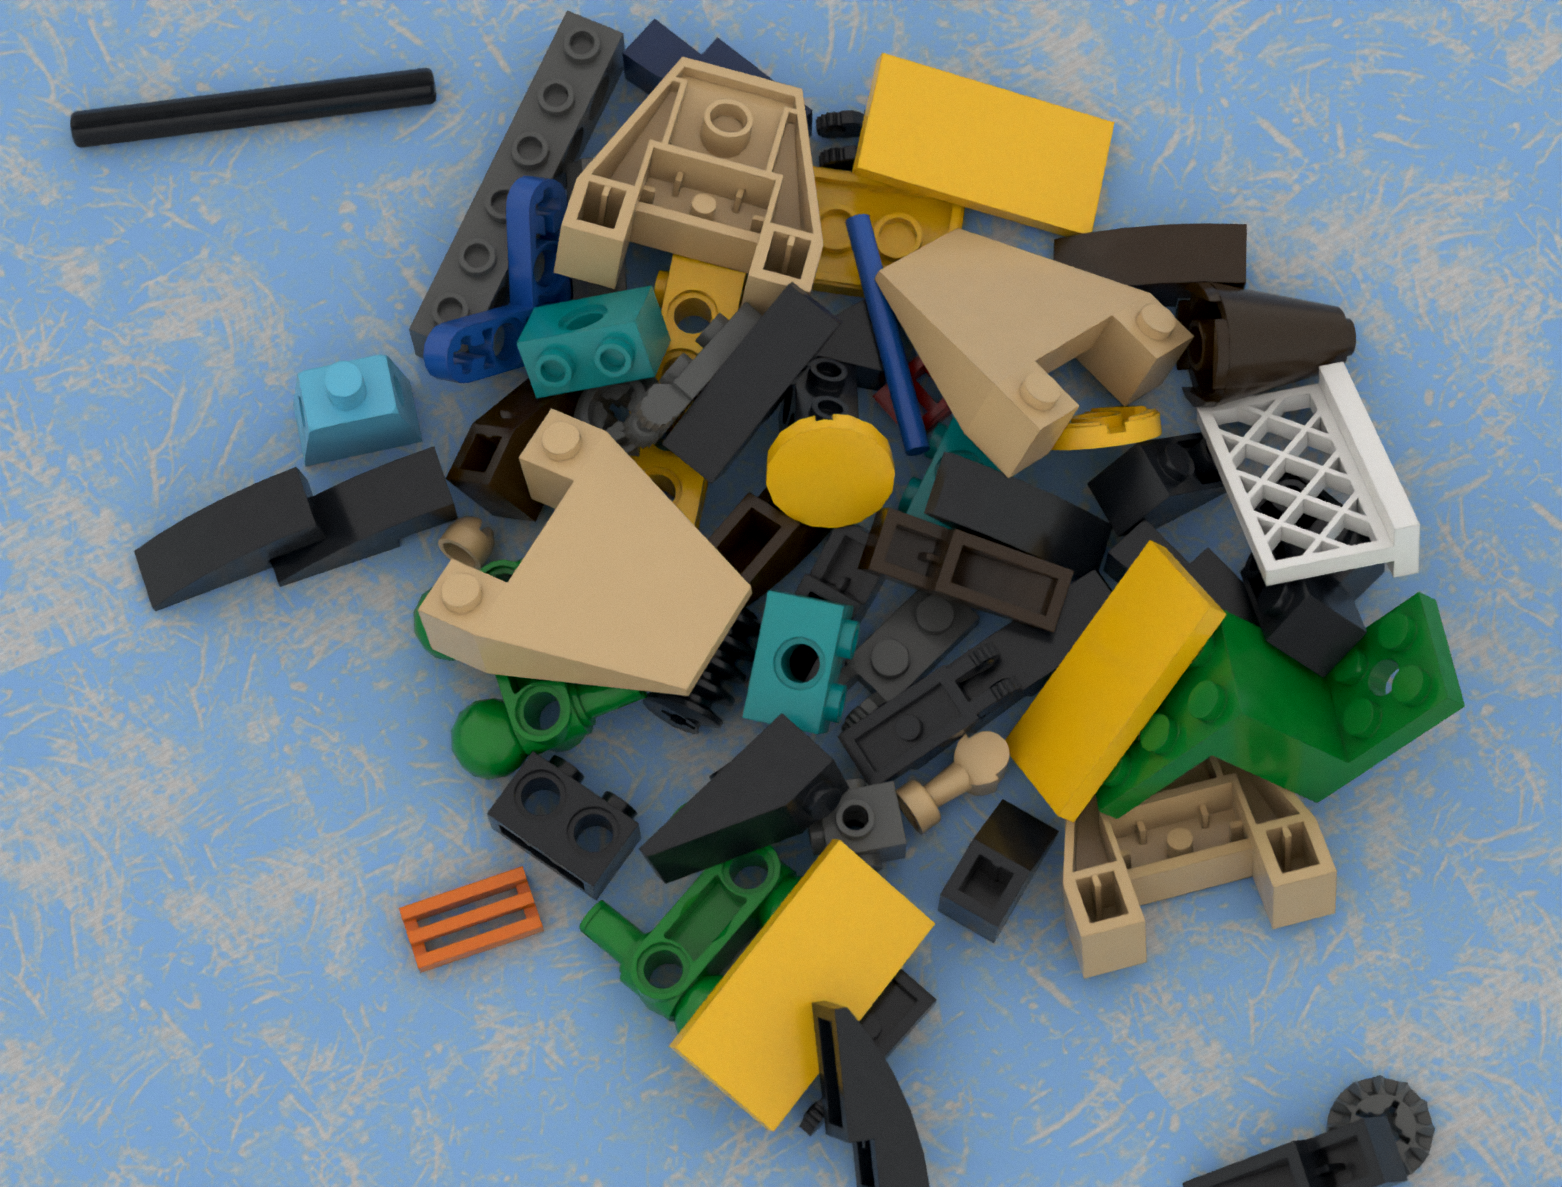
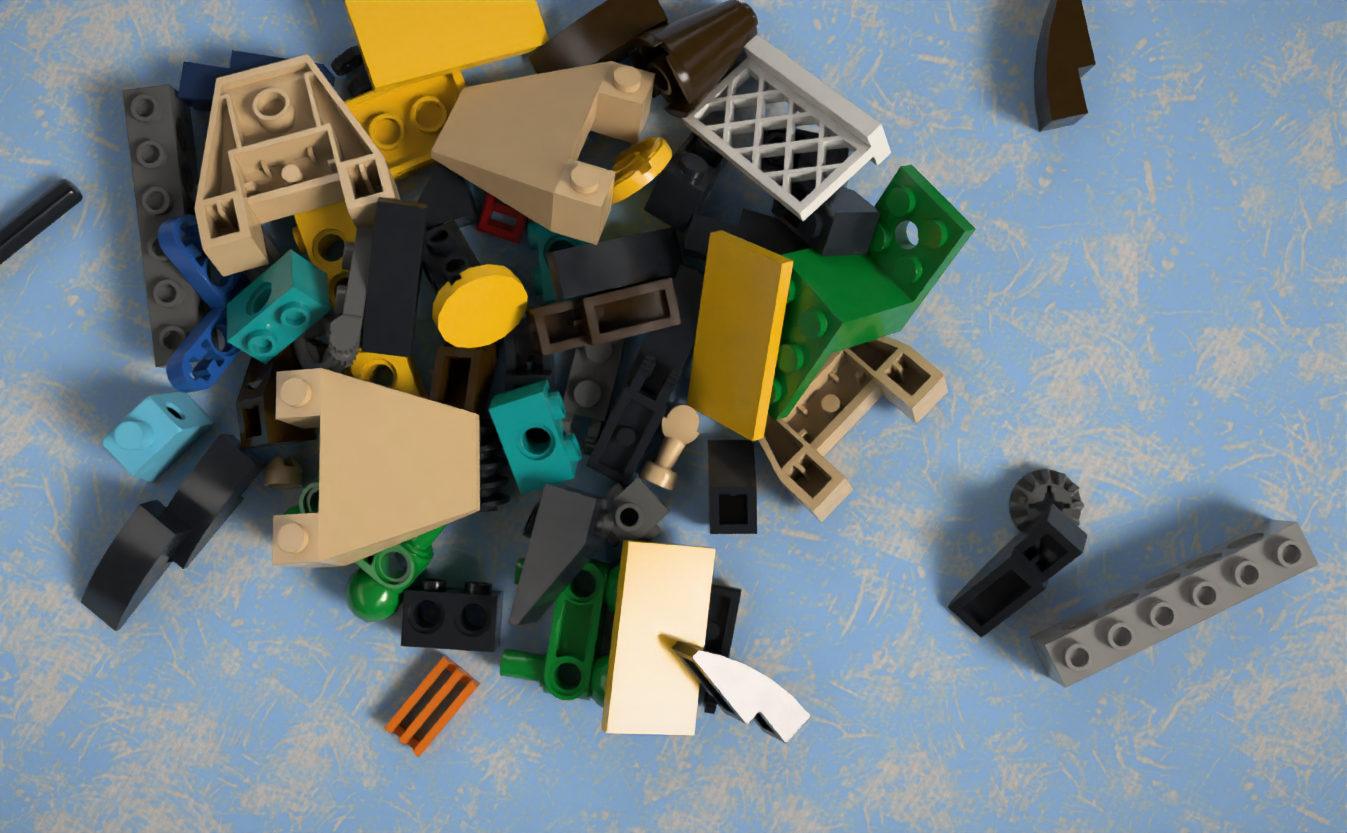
camera: 35 degrees left, 15 degrees up
blue bar [845,214,930,456] -> none

